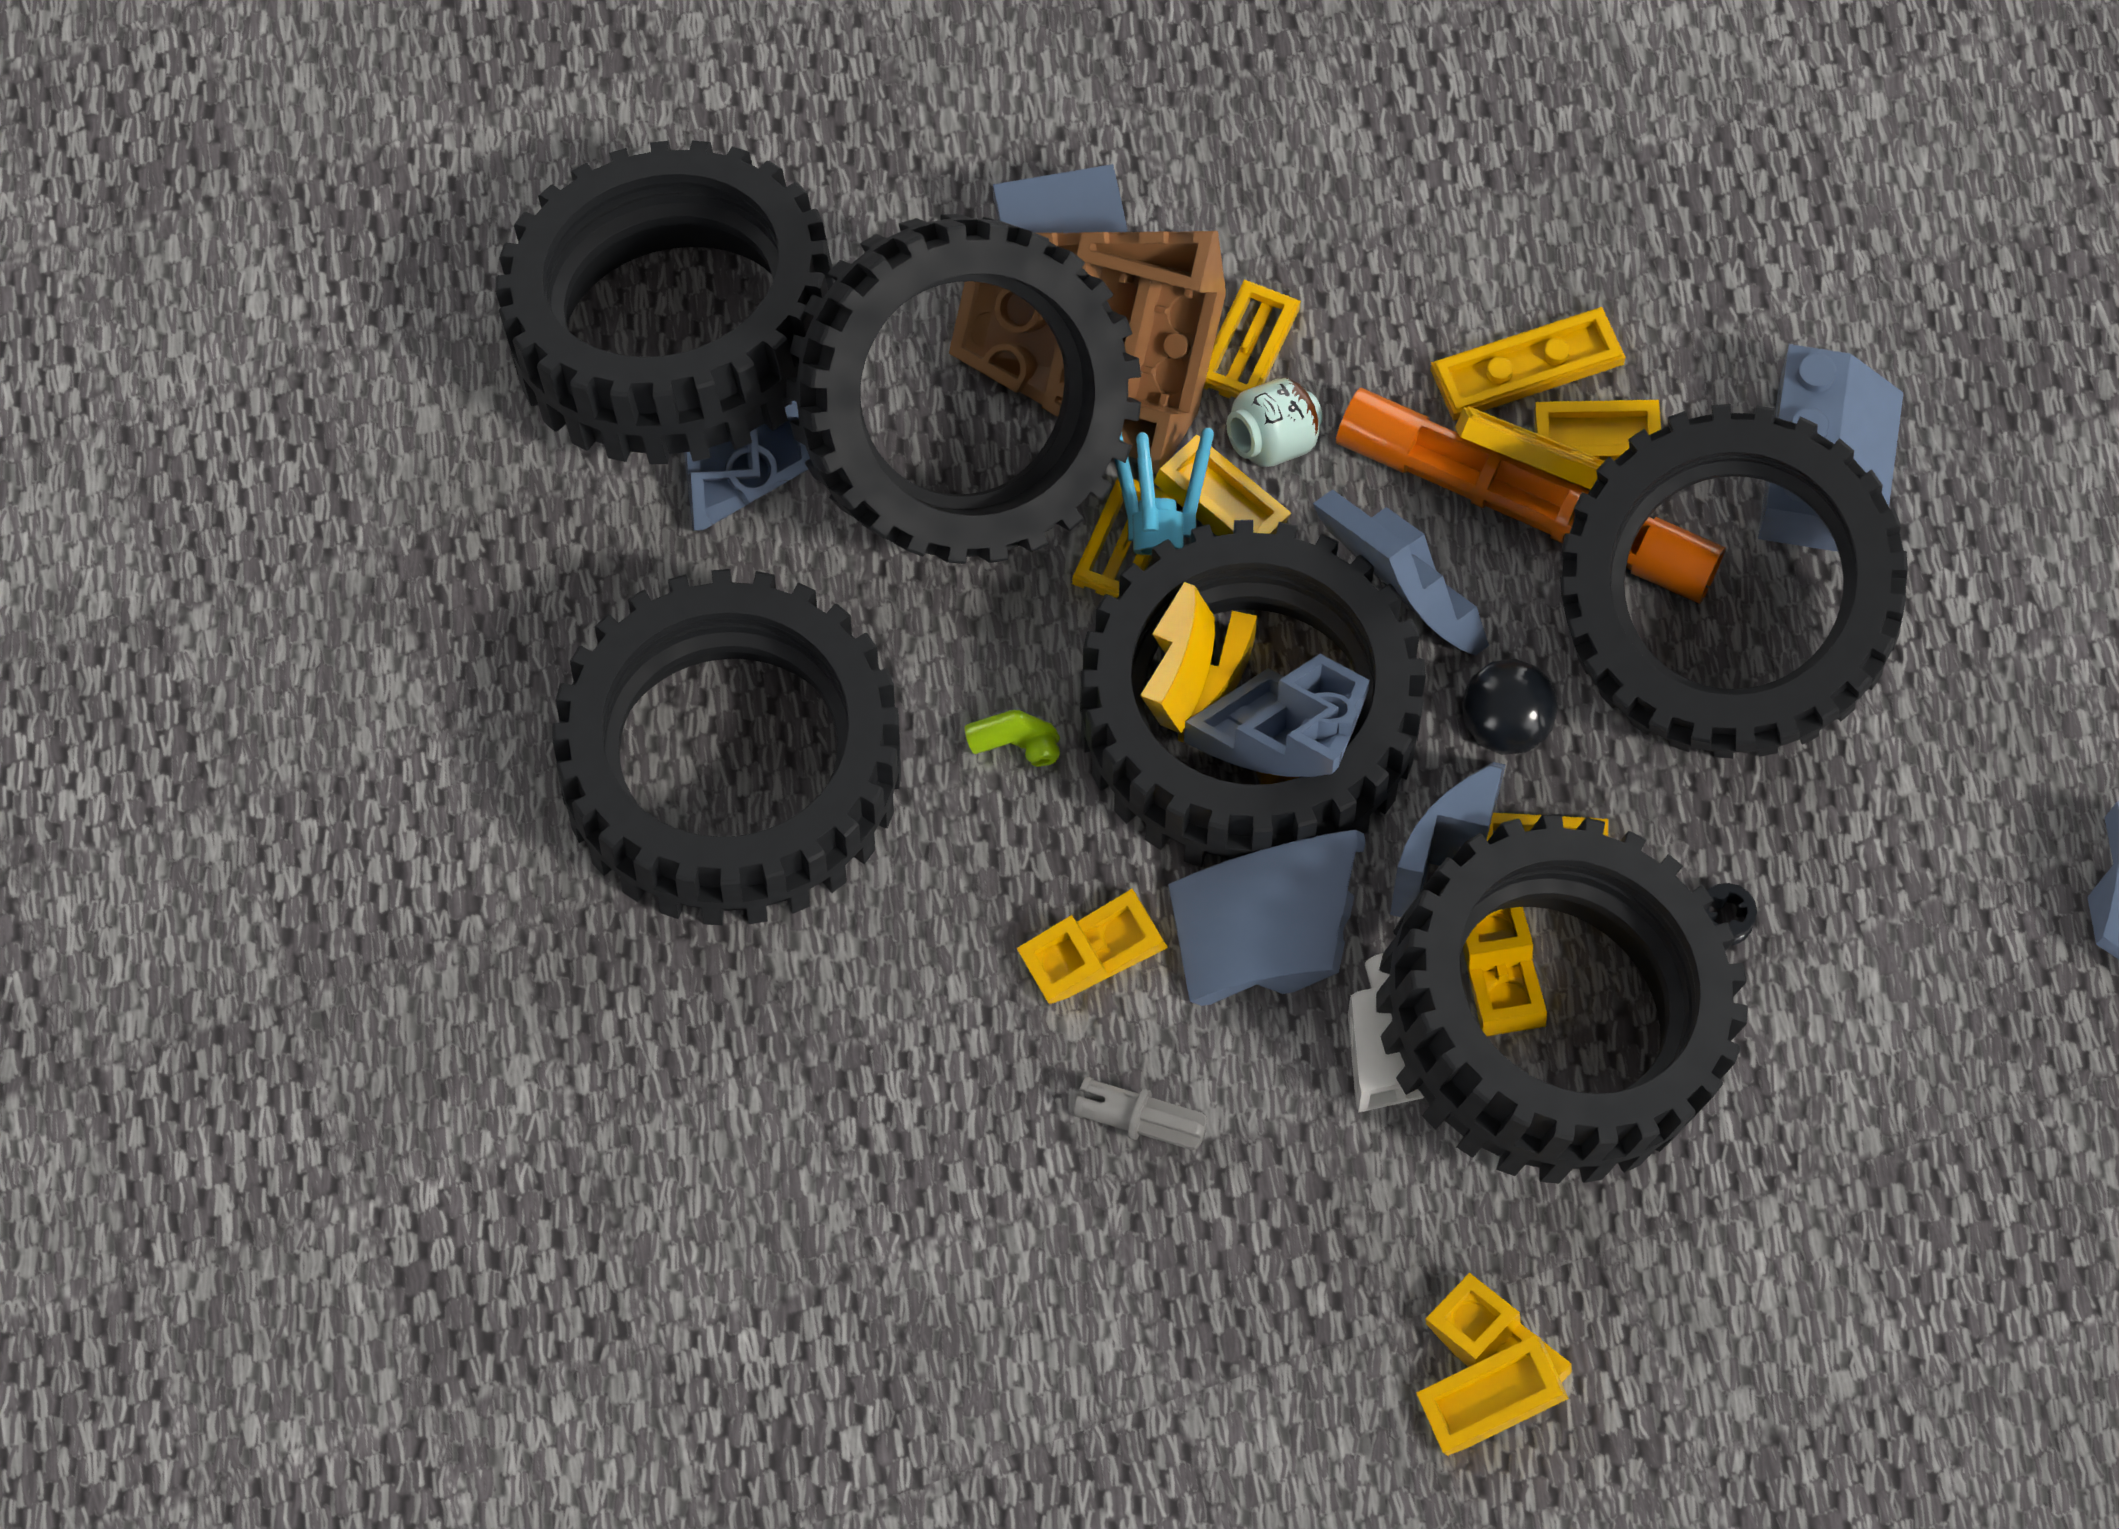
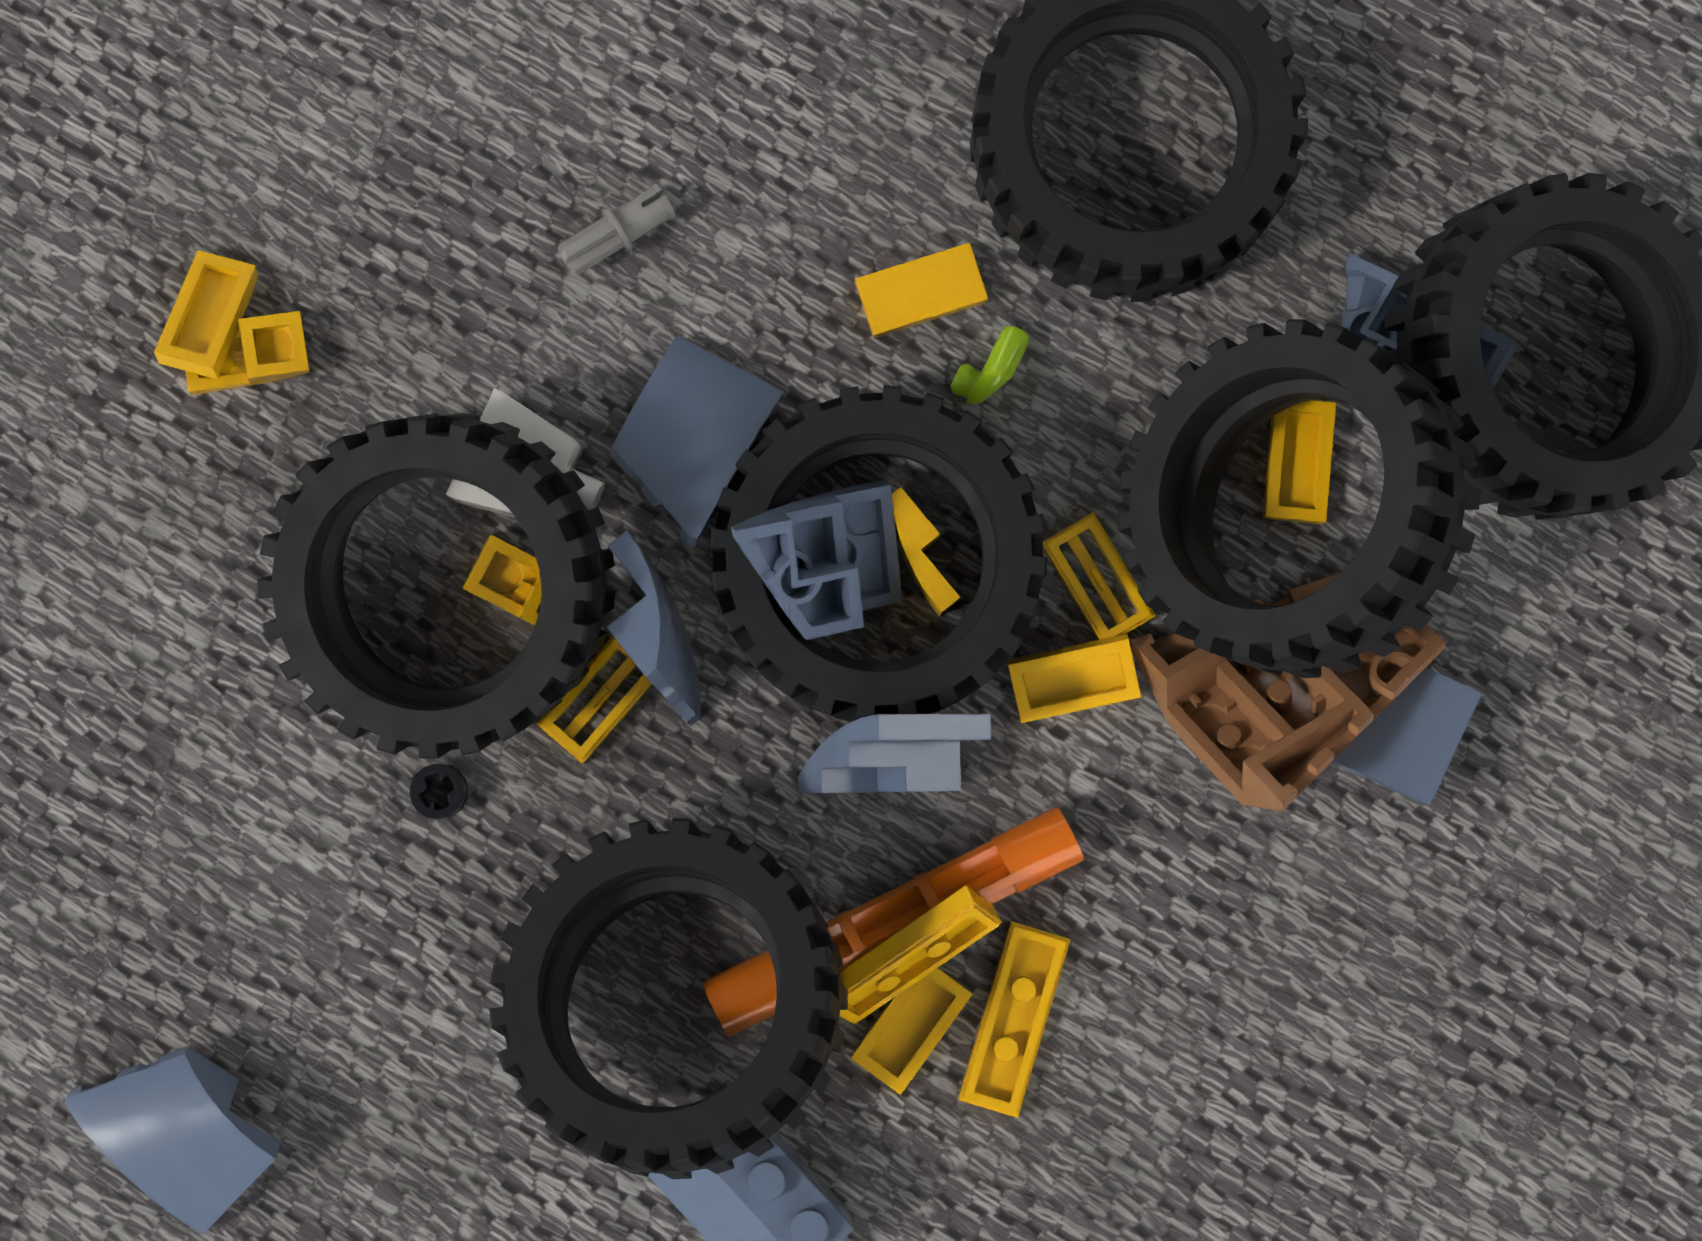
camera: 125 degrees right, 20 degrees up
yellow slope [1017,889,1168,1004] -> none
medium azure plant [1114,428,1214,555] -> none
yellow slope [1140,582,1215,734] -> none
yellow tile [1204,279,1301,399] -> none
light aqua head [1226,378,1322,467] -> none
black hair [1462,659,1558,755] -> none
none -> yellow tile [855,242,988,339]
none -> yellow tile [1262,400,1336,524]

